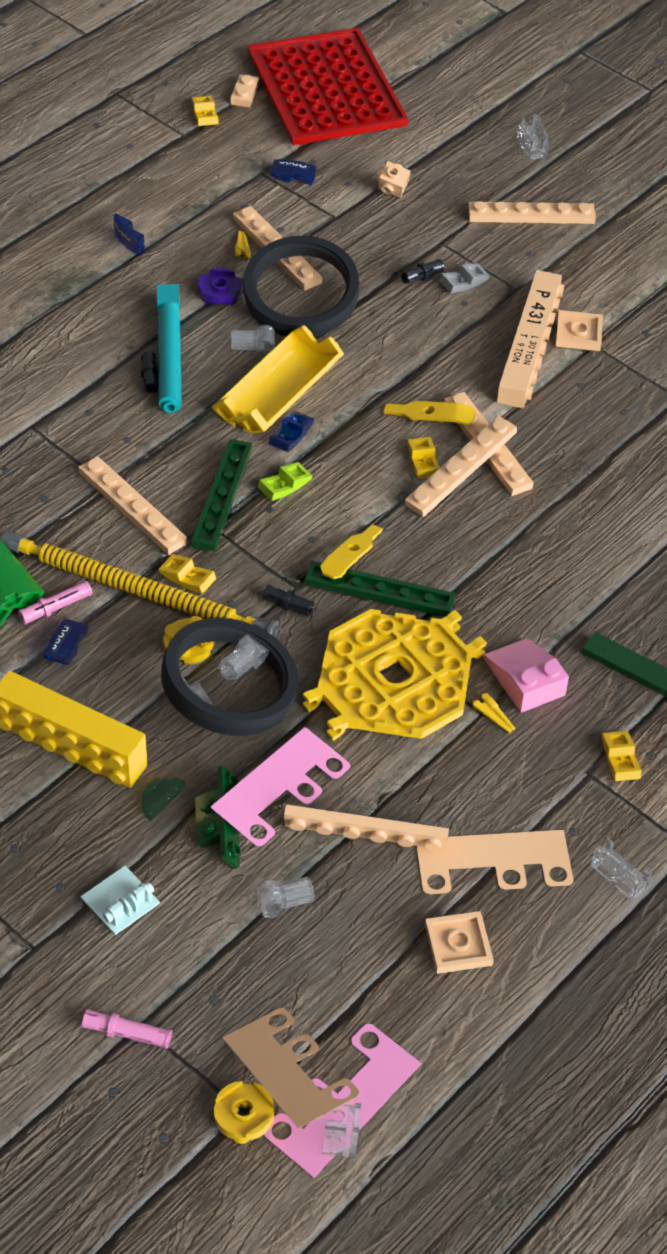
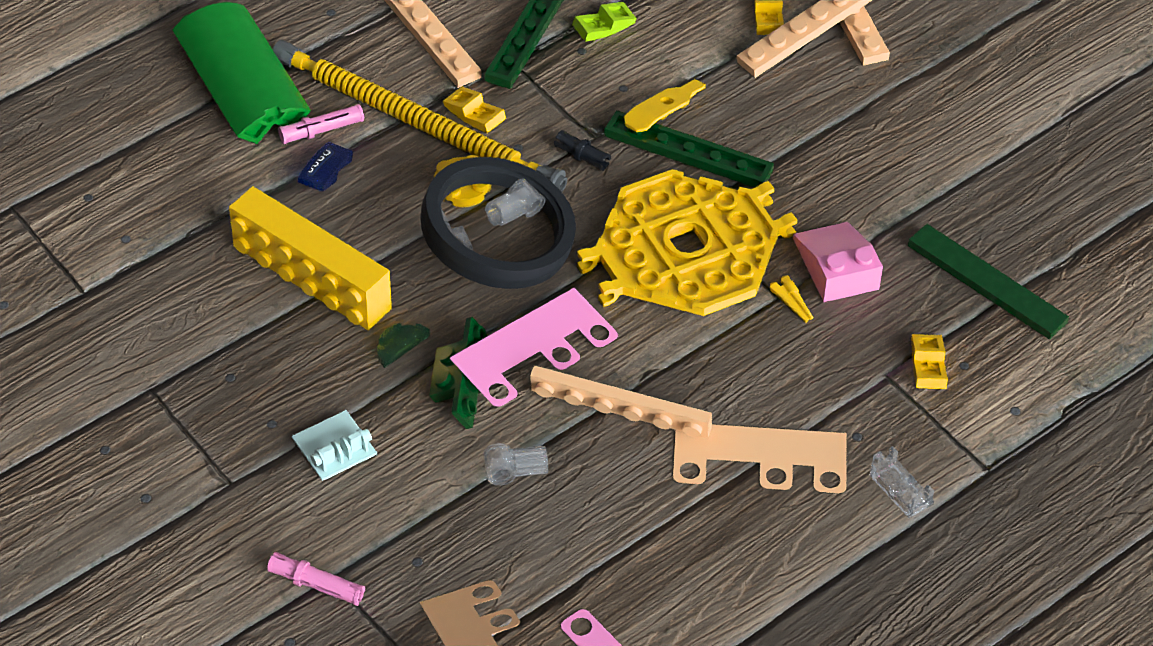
camera: 10 degrees right, 0 degrees up
light nougat plate [425,911,493,974] -> none

